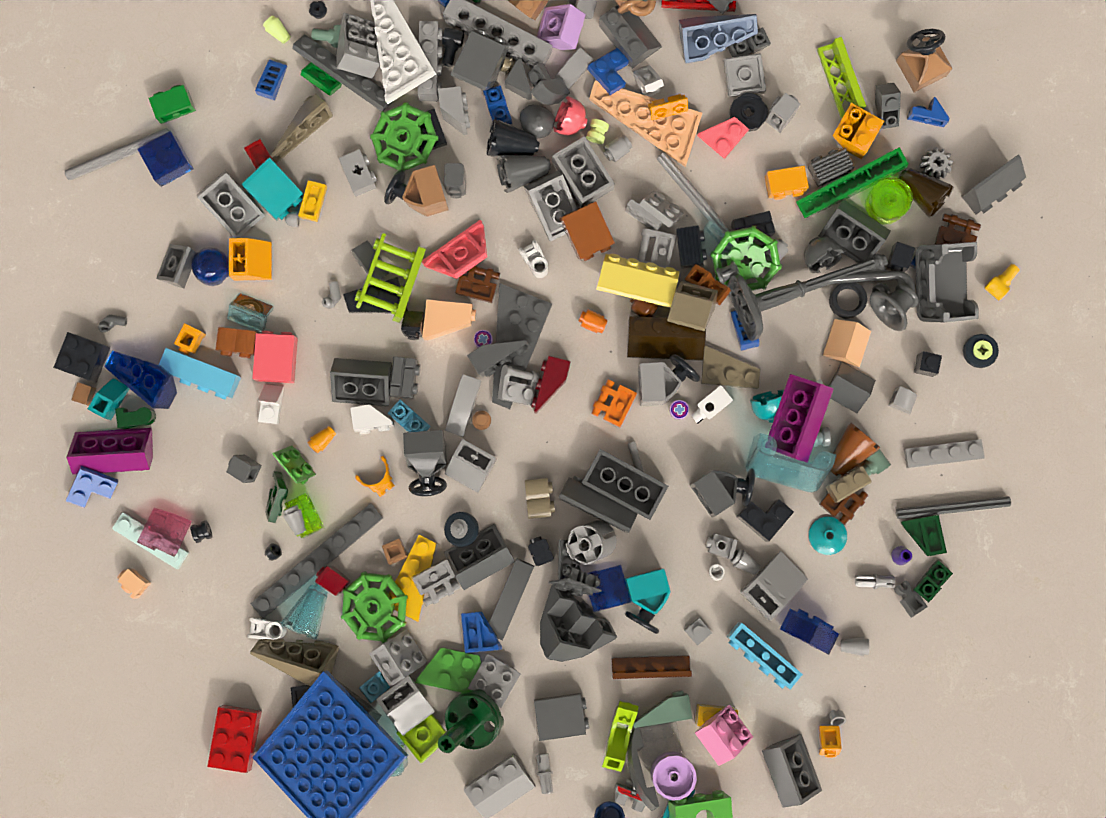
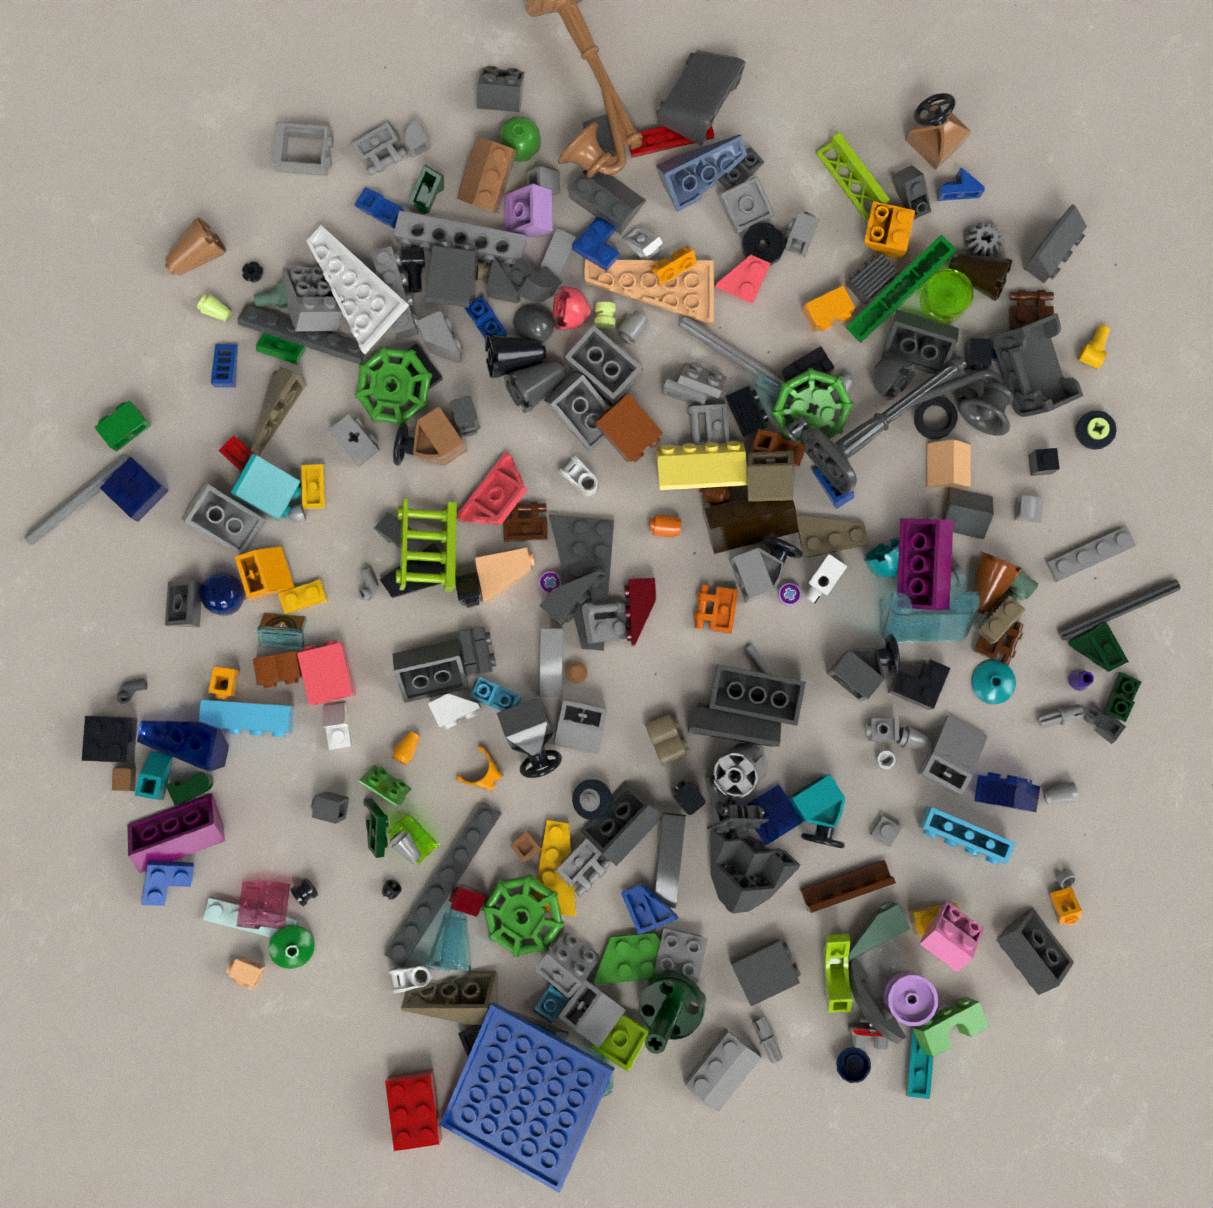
camera: 20 degrees left, 0 degrees up
none -> green dish [269,925,314,969]
none -> yellow plate [278,580,328,615]

